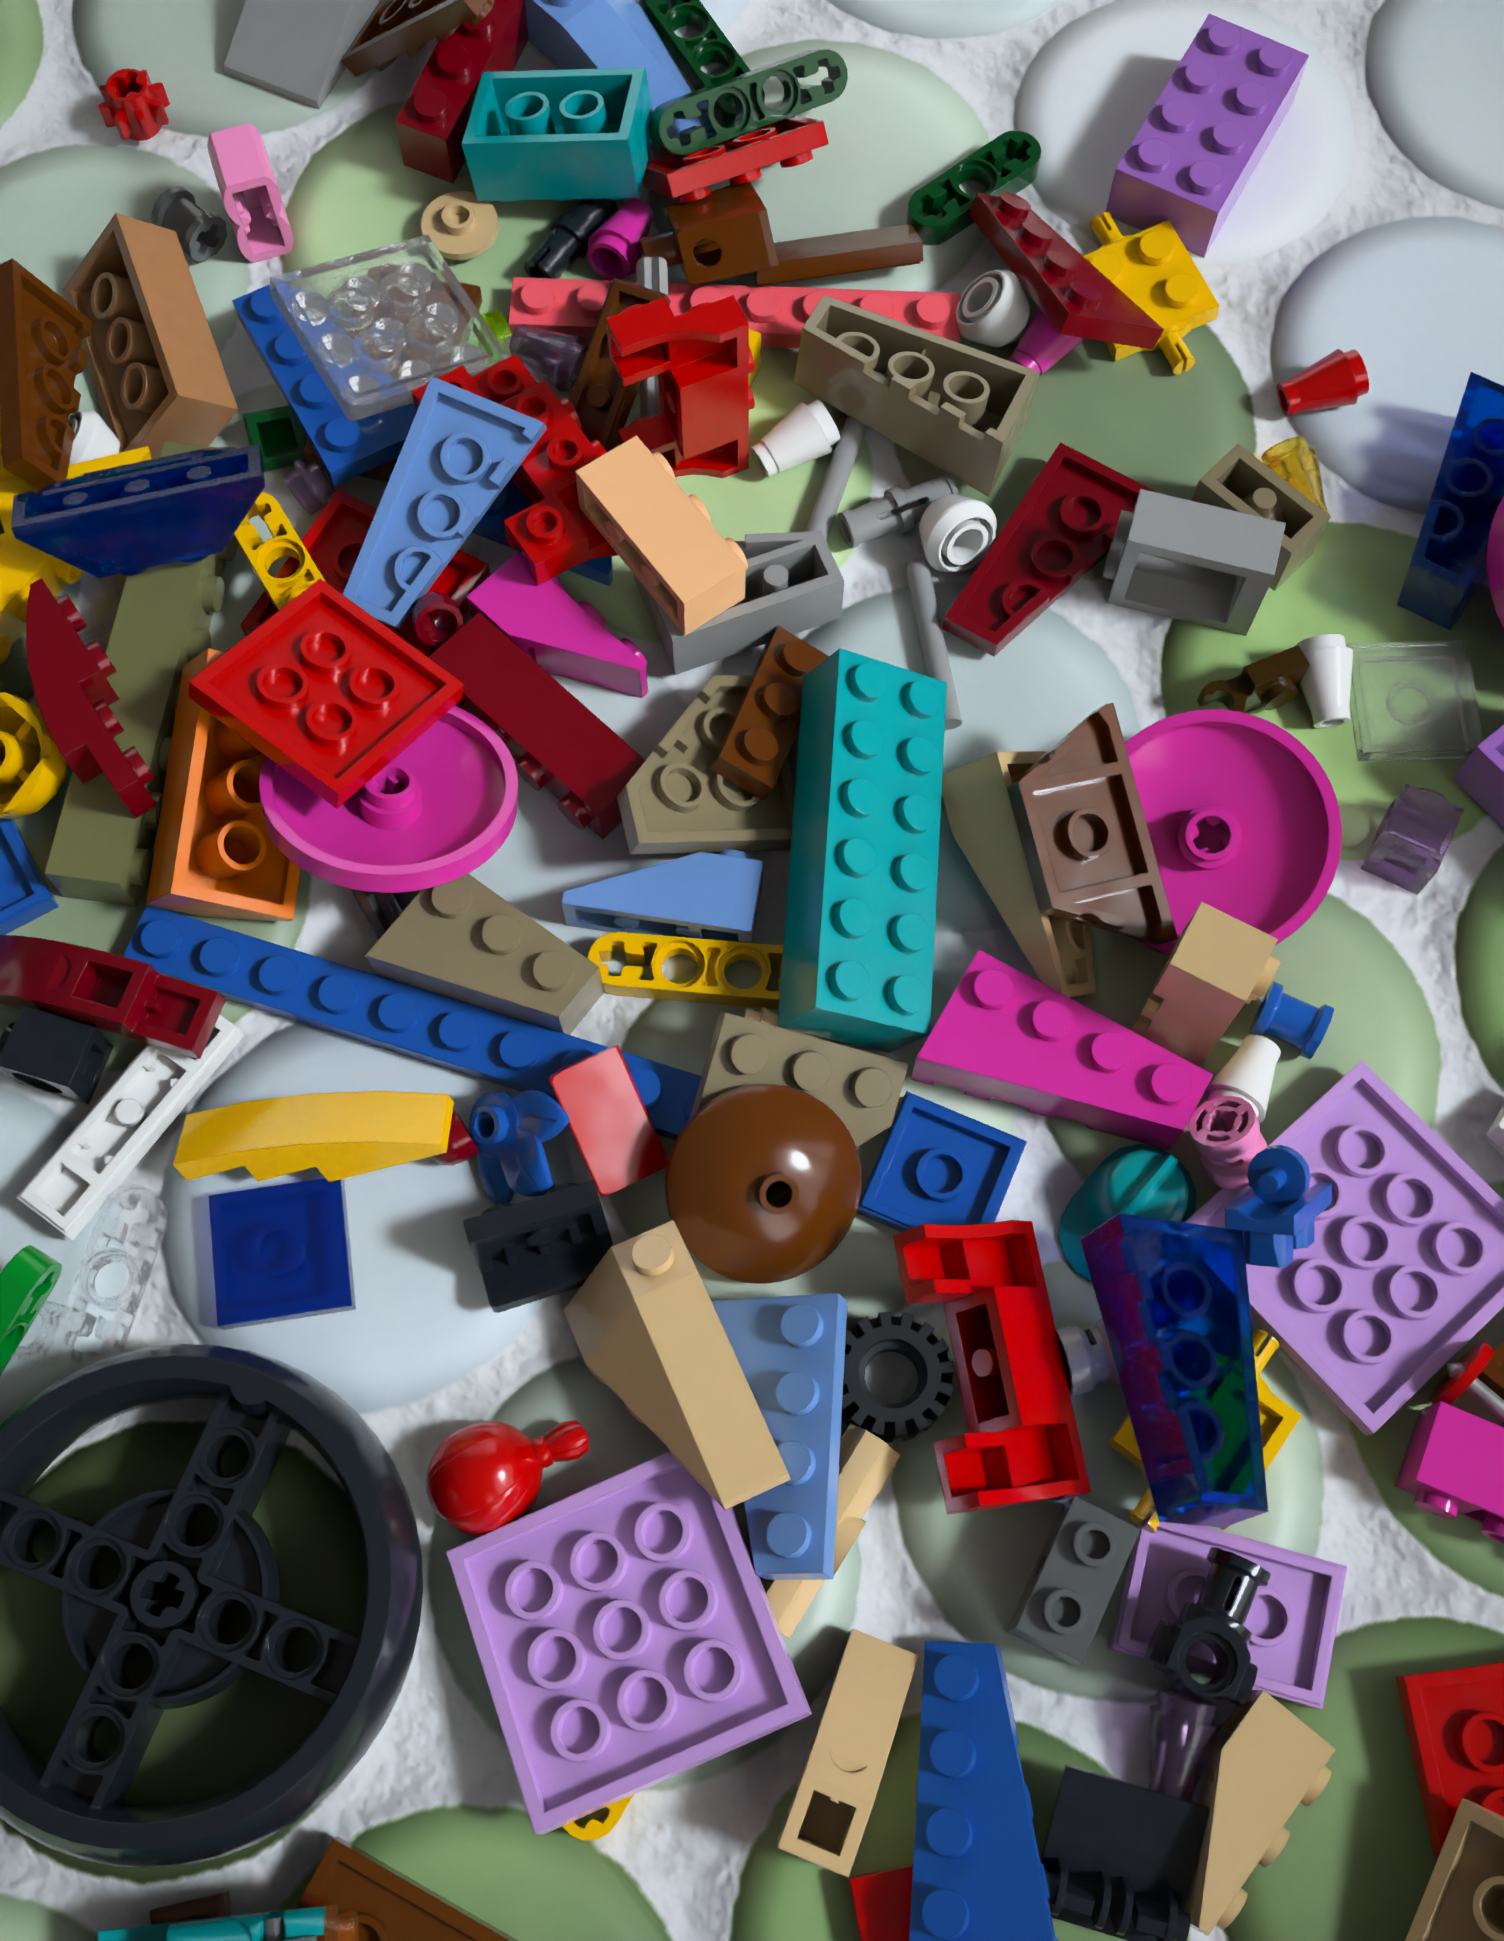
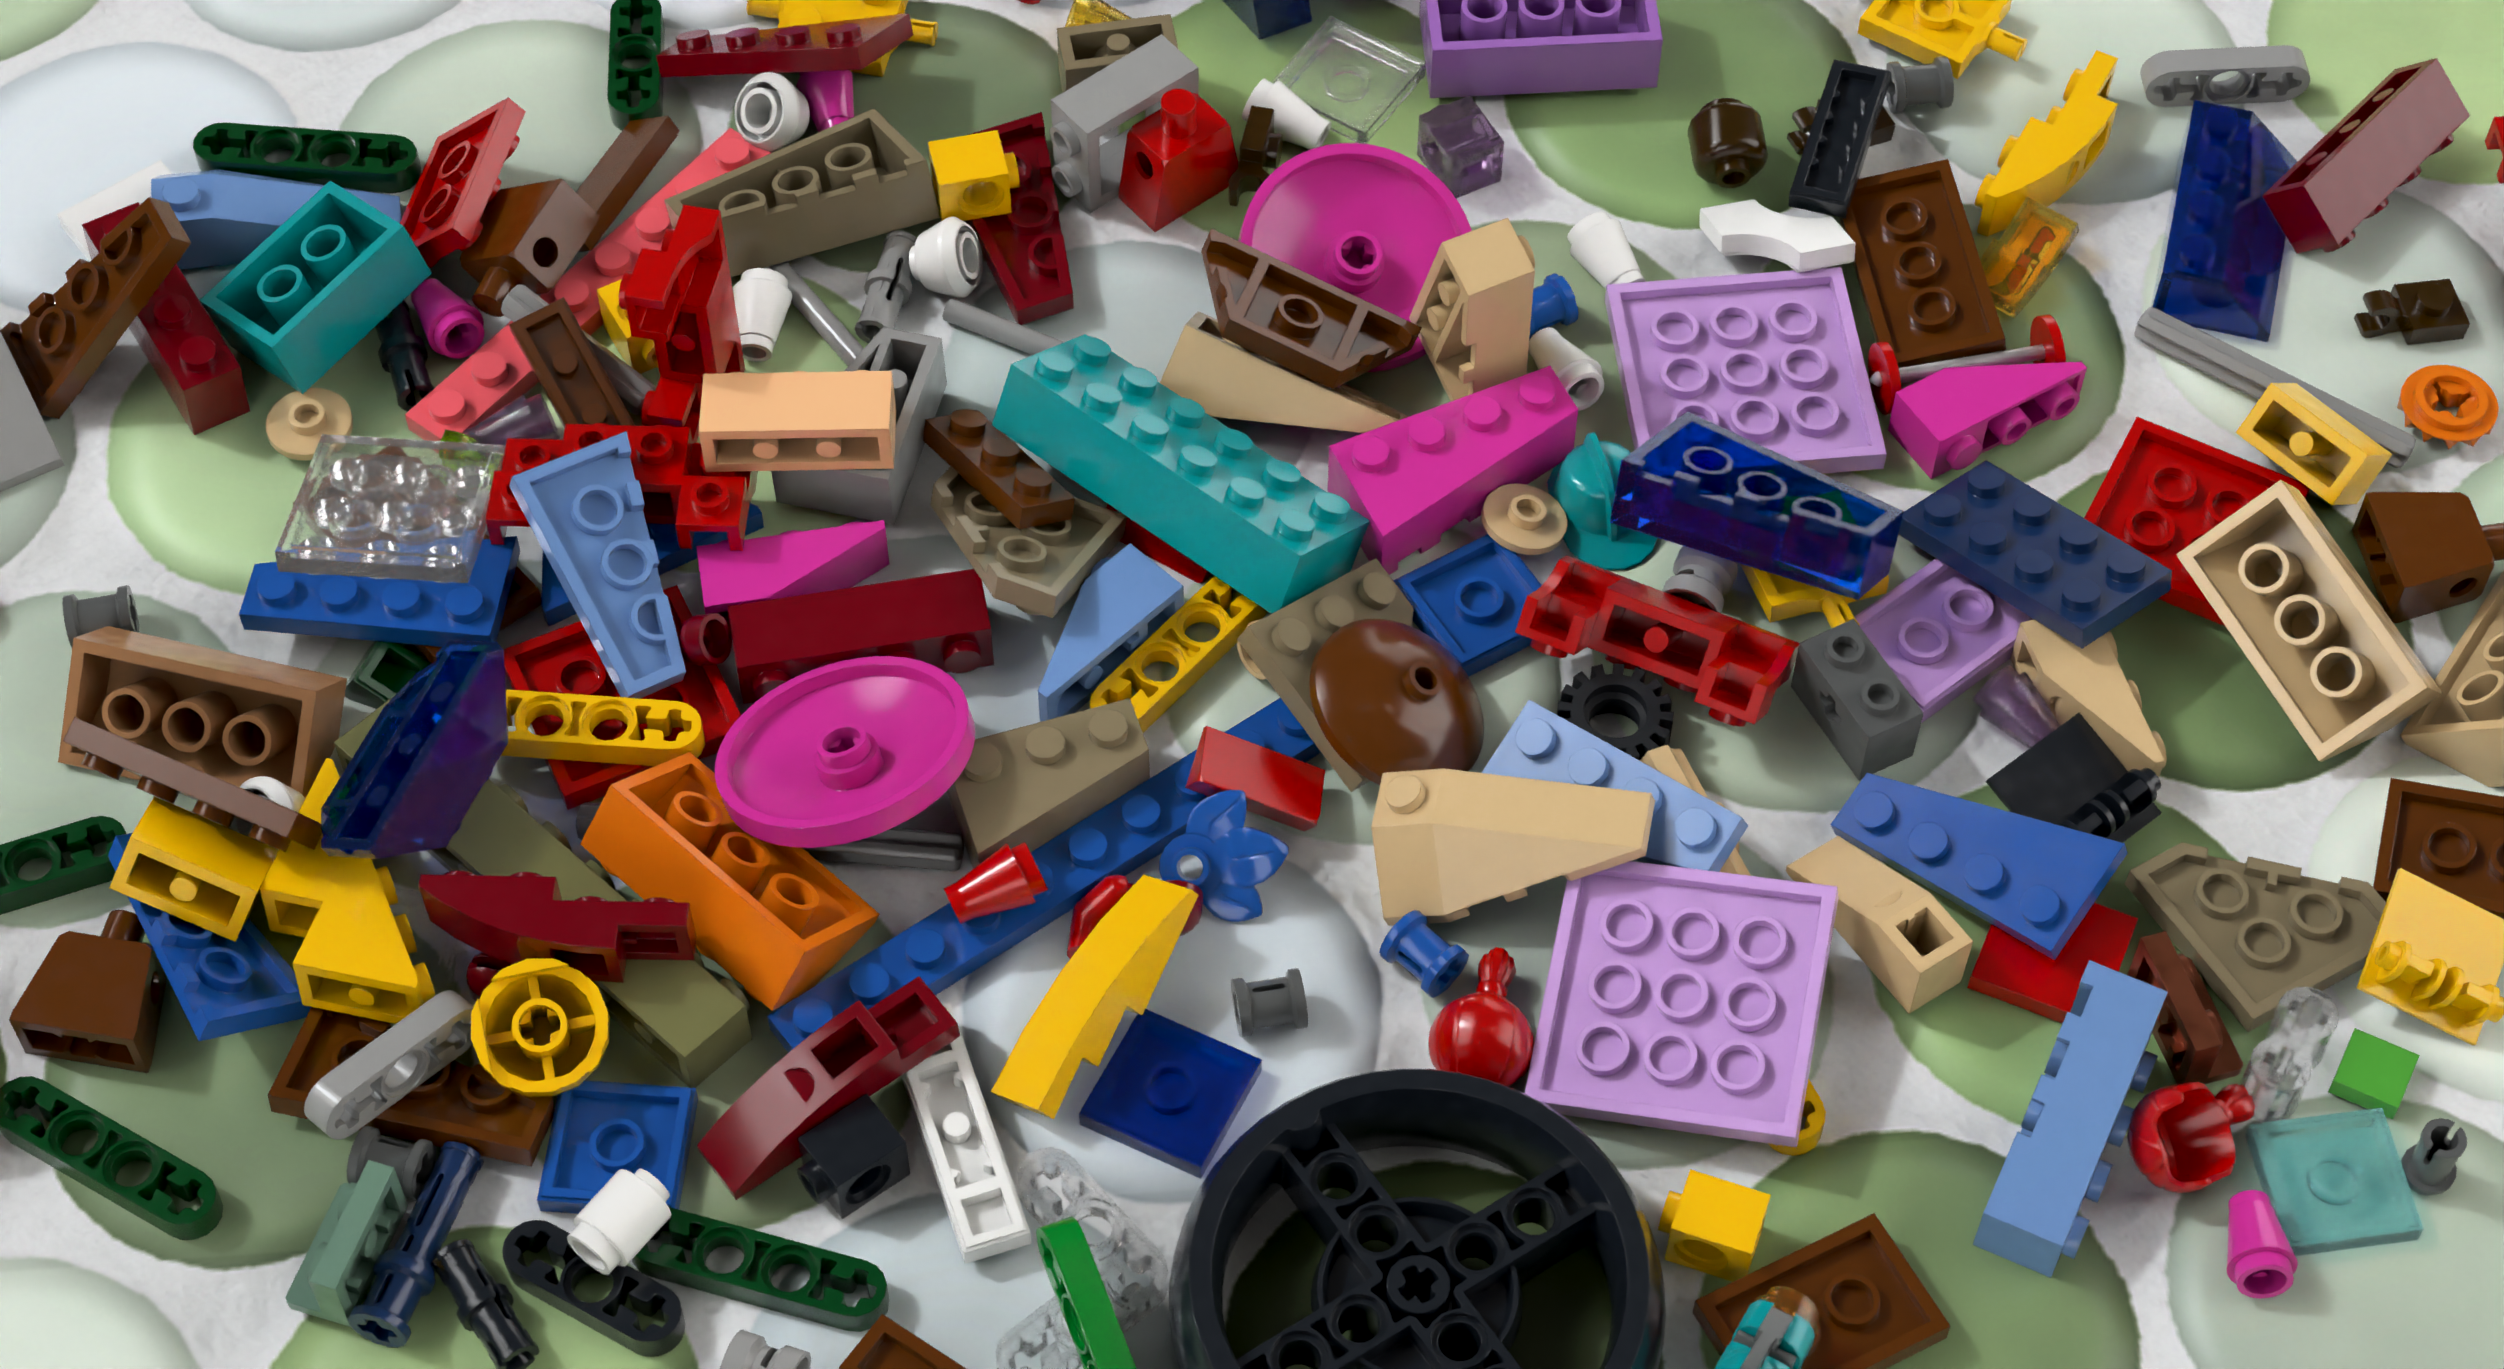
camera: 55 degrees left, 15 degrees down
red plate [189,578,464,809] -> none
bright pink brick [207,123,294,263] -> none
black bracket [463,1180,614,1313] -> none
dark green beam [649,49,848,155] -> none
black connector [1145,1547,1271,1707] -> none
bright pink wheel [1189,1096,1268,1189] -> none
blue hips [1225,1145,1332,1268] -> none
none -> yellow brick [928,130,1020,221]
none -> red cone [943,842,1048,924]
none -> red arm [1067,875,1134,959]
none -> red torso [1119,88,1238,232]
none -> dark grey bush [1231,968,1308,1037]
none -> blue bush [1379,910,1469,998]
none -> tan piece [1481,484,1568,555]
none -> white cone [1567,211,1646,289]
none -> yellow brick [1658,1169,1771,1282]
none -> dark blue plate [1898,460,2172,649]

